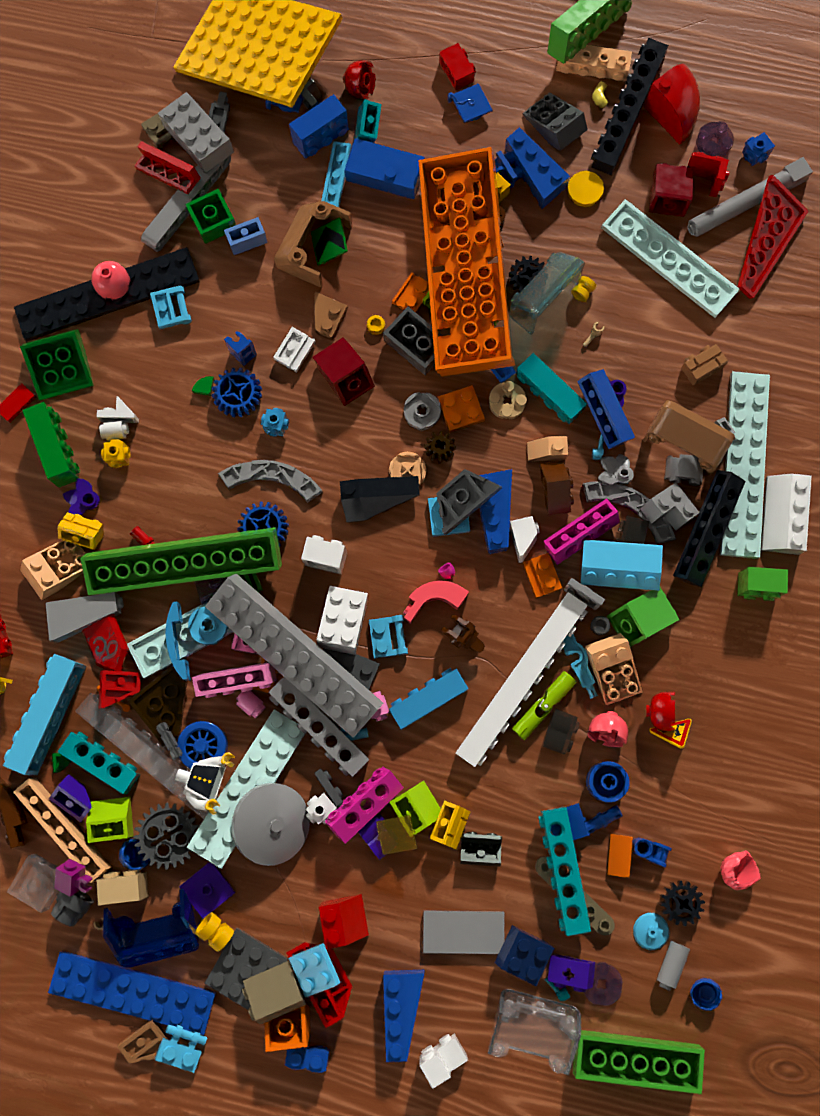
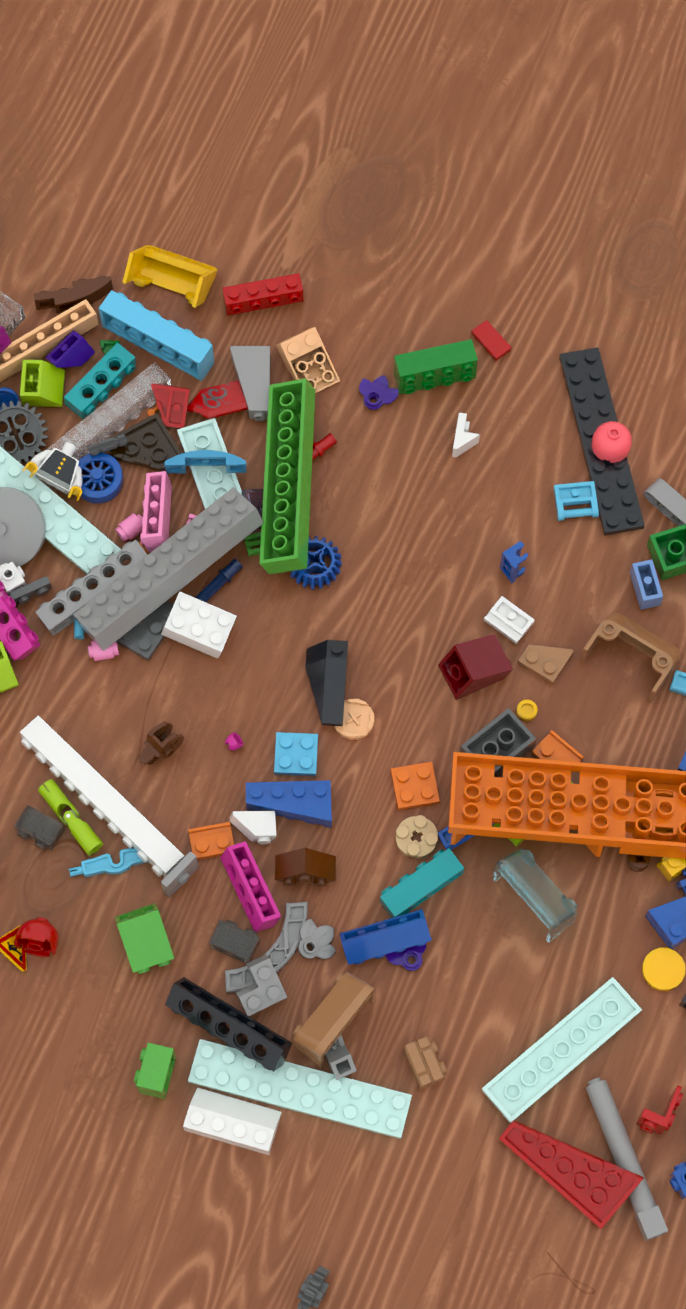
camera: 95 degrees right, 10 degrees down
green slope [20,329,94,400] -> none
yellow brick [57,512,104,550] -> none
white brick [99,420,129,441] -> none
yellow brick [101,439,131,468] -> none
medium azure plate [188,607,228,645] -> none
green tile [192,376,215,396] -> none
blue gear [212,367,262,418] -> none
light grey tile [218,460,323,503] -> none
dark azure brick [261,408,289,437] -> none
white brick [301,535,347,574] -> none
green piece [311,217,348,266] -> none
medium azure plate [369,615,408,659] -> none
dark azure brick [389,668,469,730] -> none
coral arch [403,581,469,624] -> none
light grey plate [404,392,441,431] -> none
dark brown gear [424,431,456,464] -> none
dark grey wing [436,469,502,535] -> none
black gear [509,256,549,297] -> none
light nougat slope [527,436,568,461] -> none
yellow wheel [571,276,597,302] -> none
medium azure slope [581,540,663,591] -> none
tan hand [583,322,604,347] -> none
light nougat slope [585,633,642,706] -> none
coral cylinder [587,711,628,747] -> none
dark grey tile [590,616,610,636] -> none
medium azure hand [592,434,604,460] -> none
dark red slope [648,163,693,217] -> none
light grey cylinder [664,454,703,486] -> none
none -> dark blue axle [195,558,243,602]

